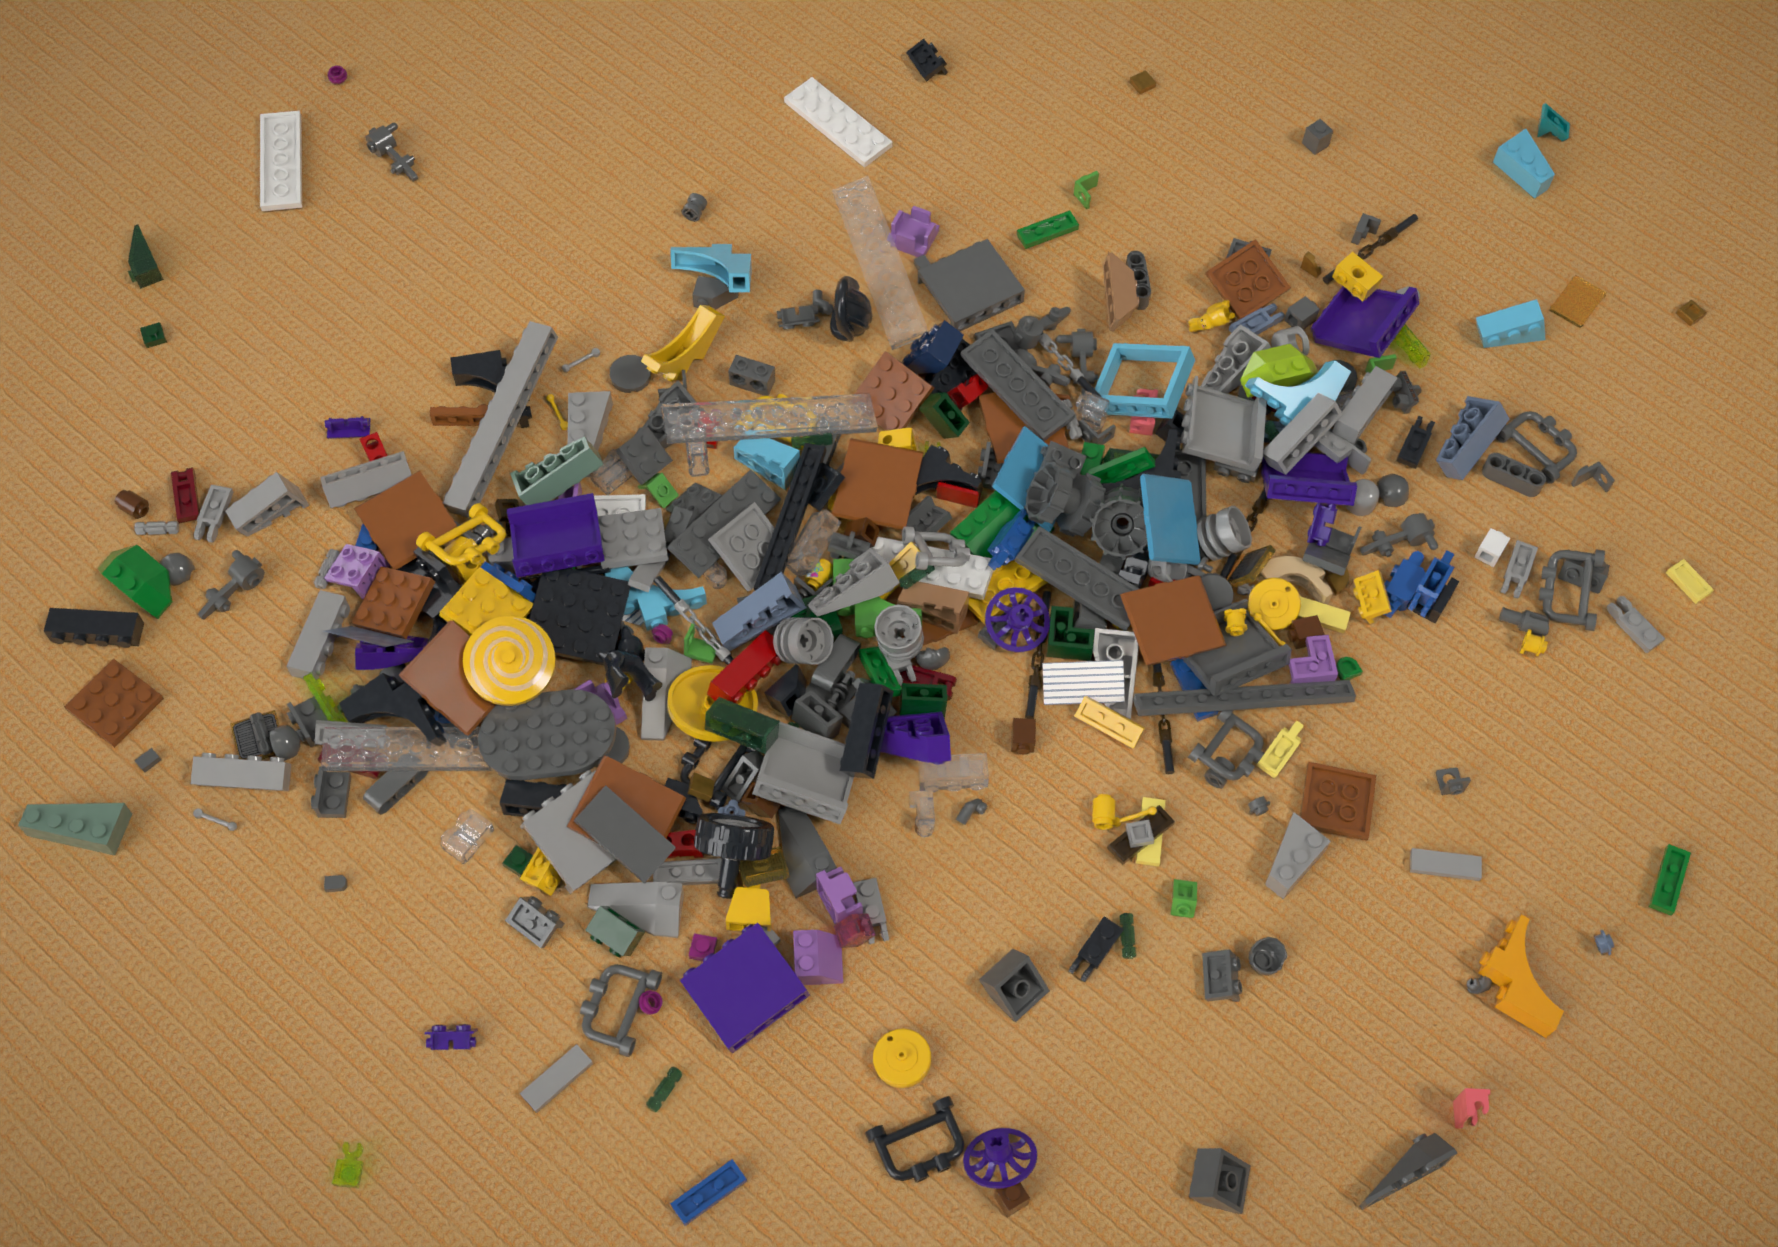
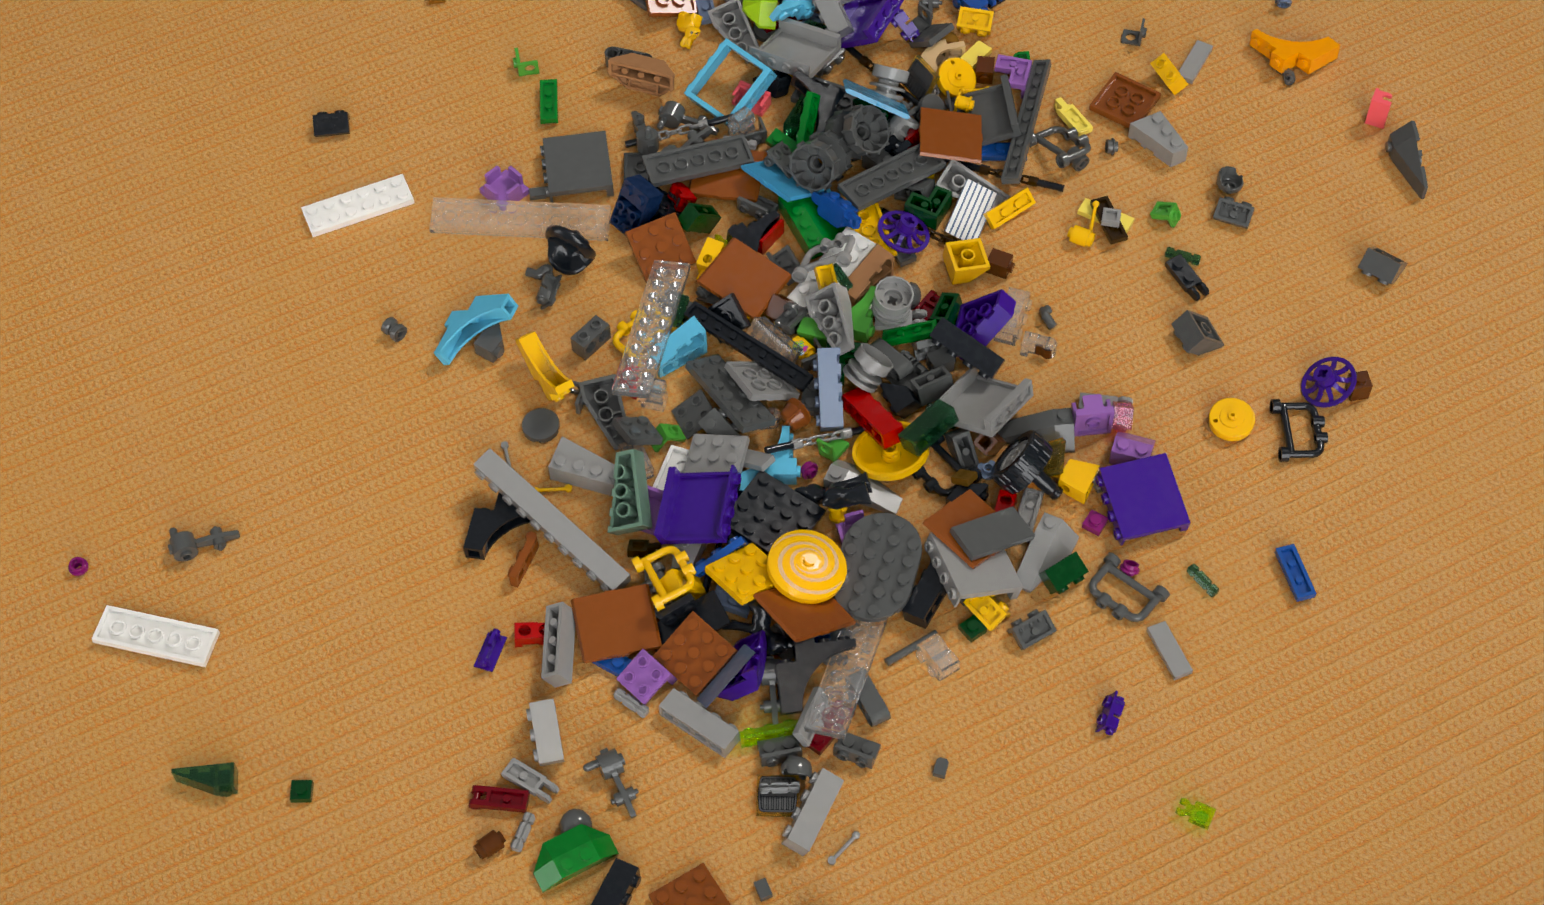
camera: 65 degrees left, 5 degrees down
none -> dark orange piece [780,398,811,431]
none -> dark grey bar [884,630,939,666]
none -> yellow slope [942,238,990,285]
none -> yellow brick [1150,53,1189,95]

